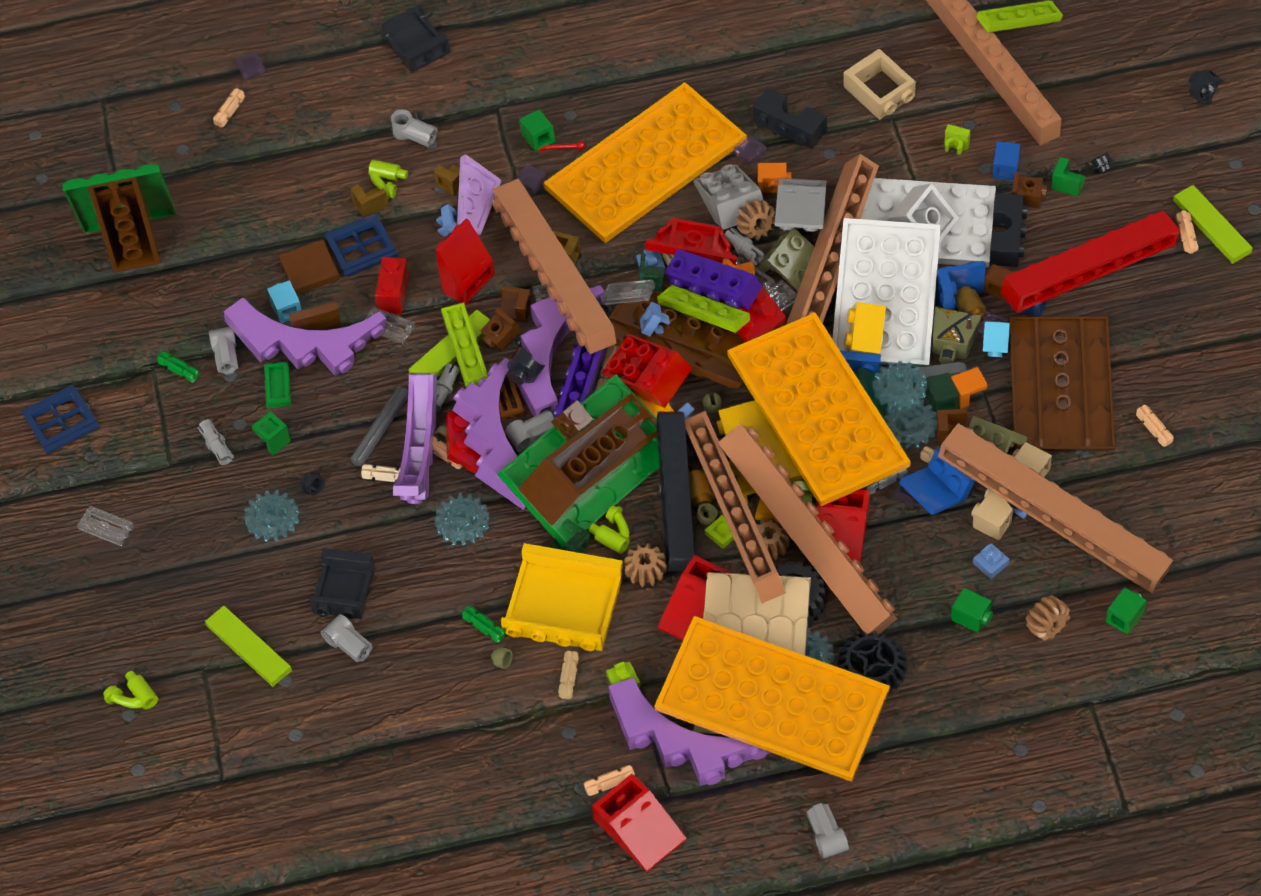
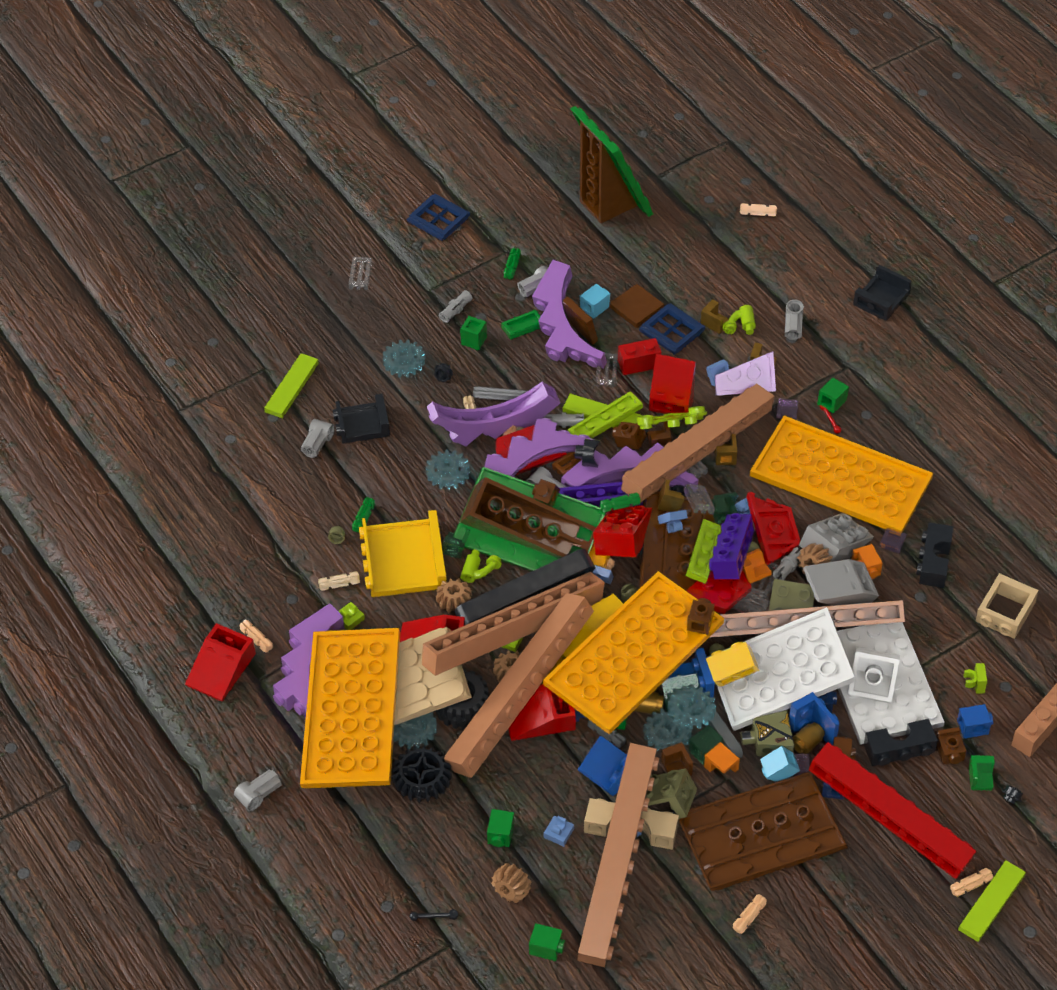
camera: 65 degrees right, 5 degrees down
lime plant [103,671,158,709] -> none
clear purple tile [235,52,266,80] -> none
none -> black hinge [409,909,458,921]
none -> green axle [600,493,641,512]
none -> lime plant [637,406,707,429]
none -> pearl gold panel [658,479,684,512]
none -> reddish brown brick [687,598,715,635]

